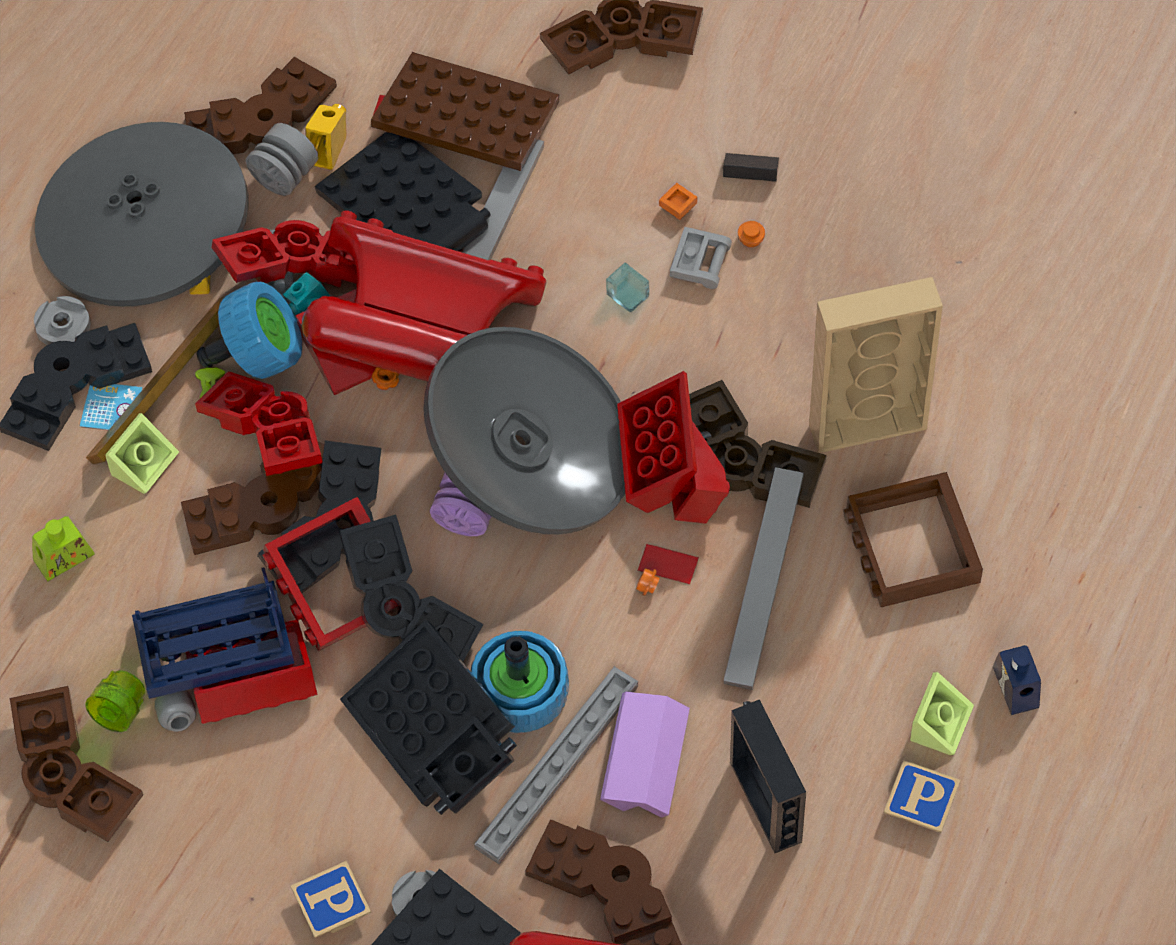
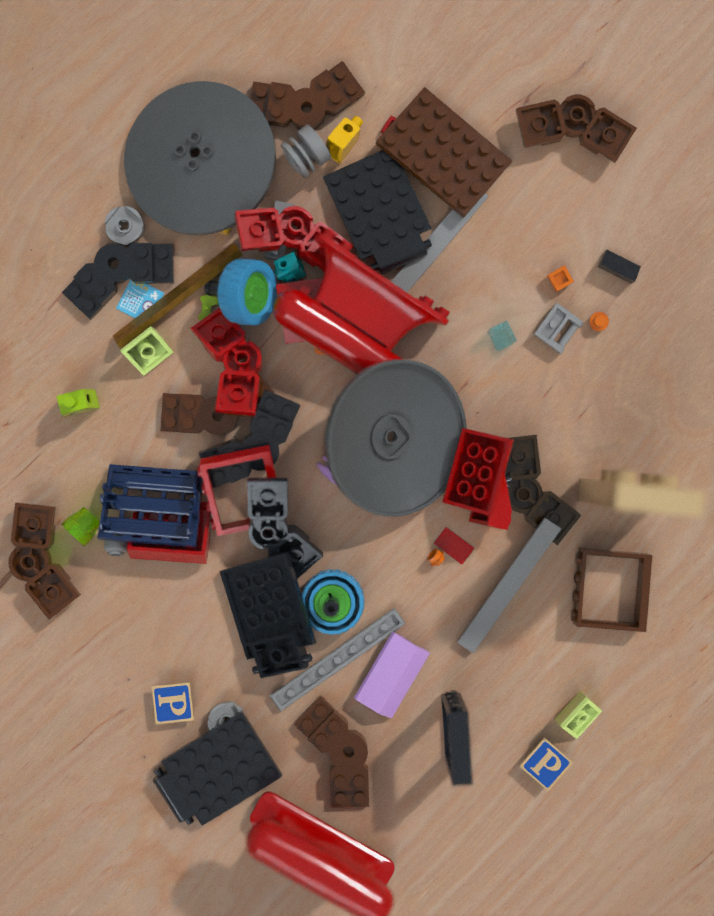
camera: 15 degrees right, 30 degrees up
dark blue torso [993,645,1041,715] -> none

